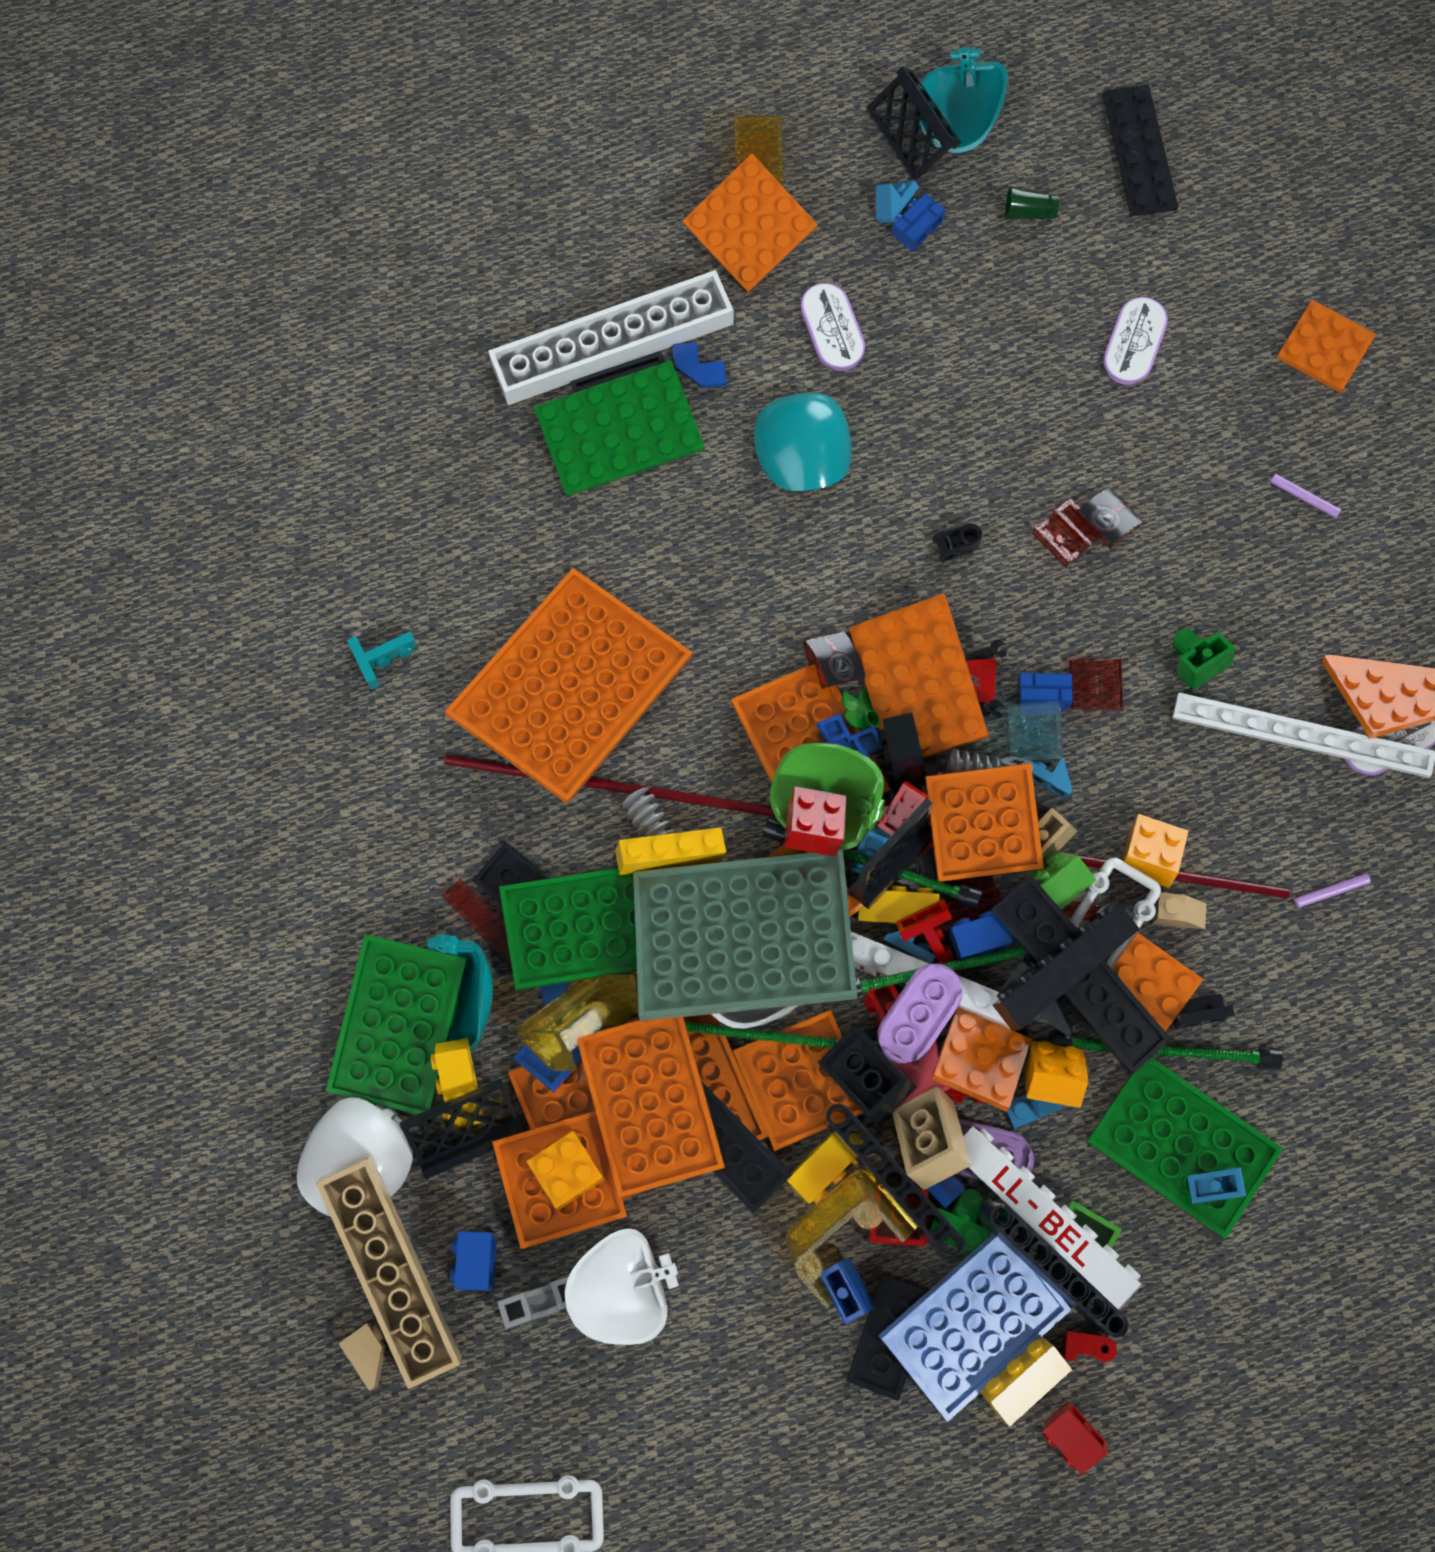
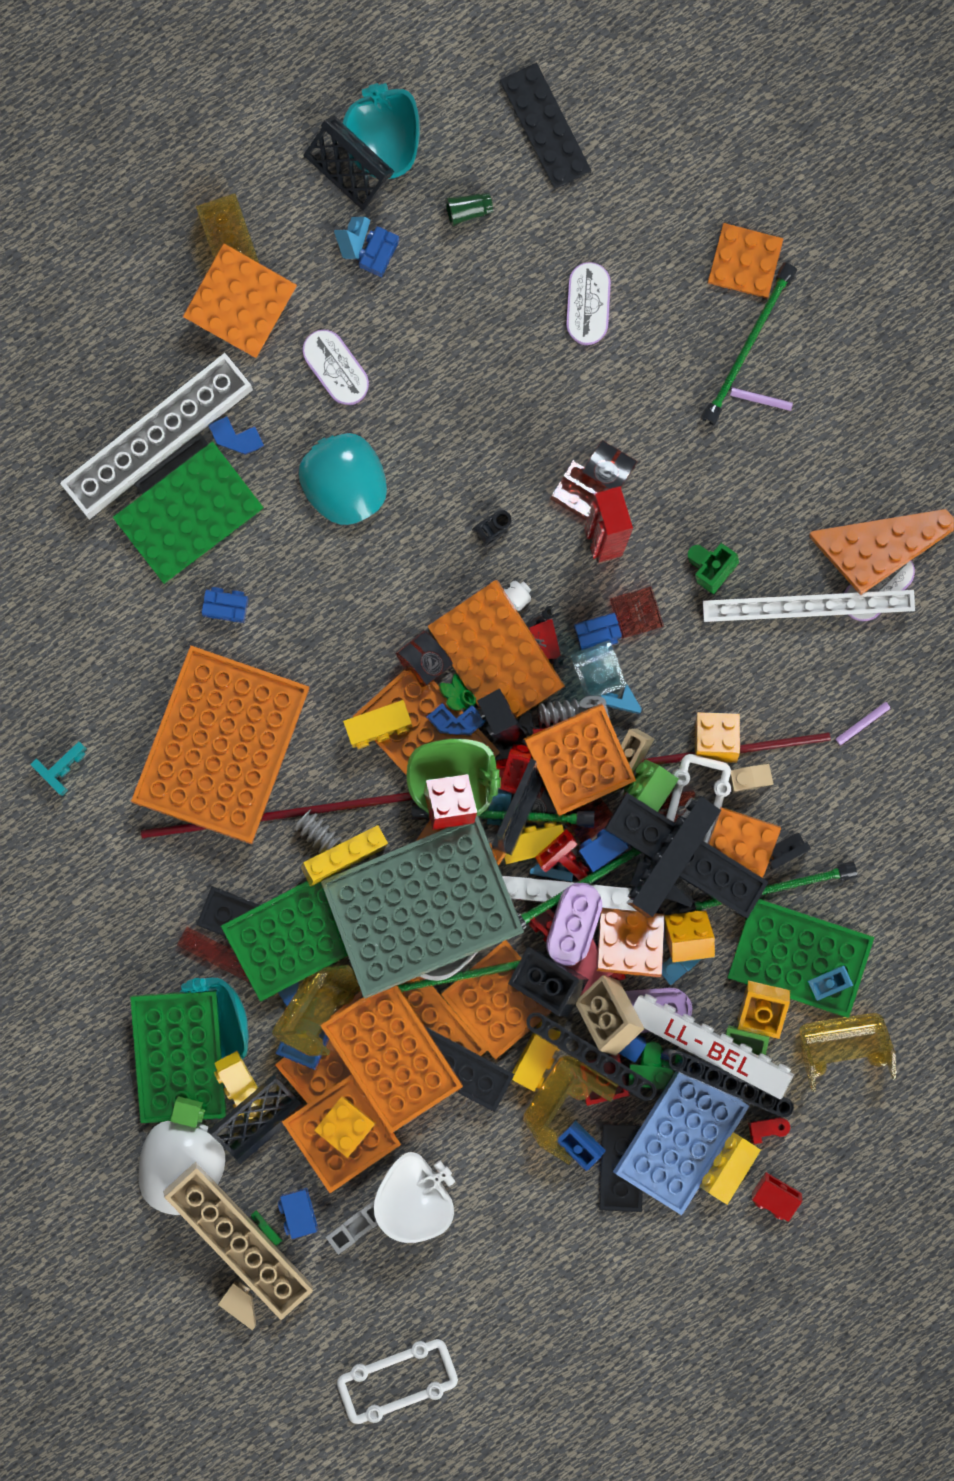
camera: 25 degrees left, 10 degrees up
none -> bright green brick [171,1096,205,1128]
none -> blue brick [202,587,249,623]
none -> green tile [251,1210,283,1246]
none -> yellow brick [343,700,412,749]
none -> white head [503,581,531,612]
none -> red brick [584,486,633,563]
none -> green hose [700,262,797,426]
none -> light orange brick [738,981,790,1039]
none -> clear yellow windscreen [799,1013,897,1092]

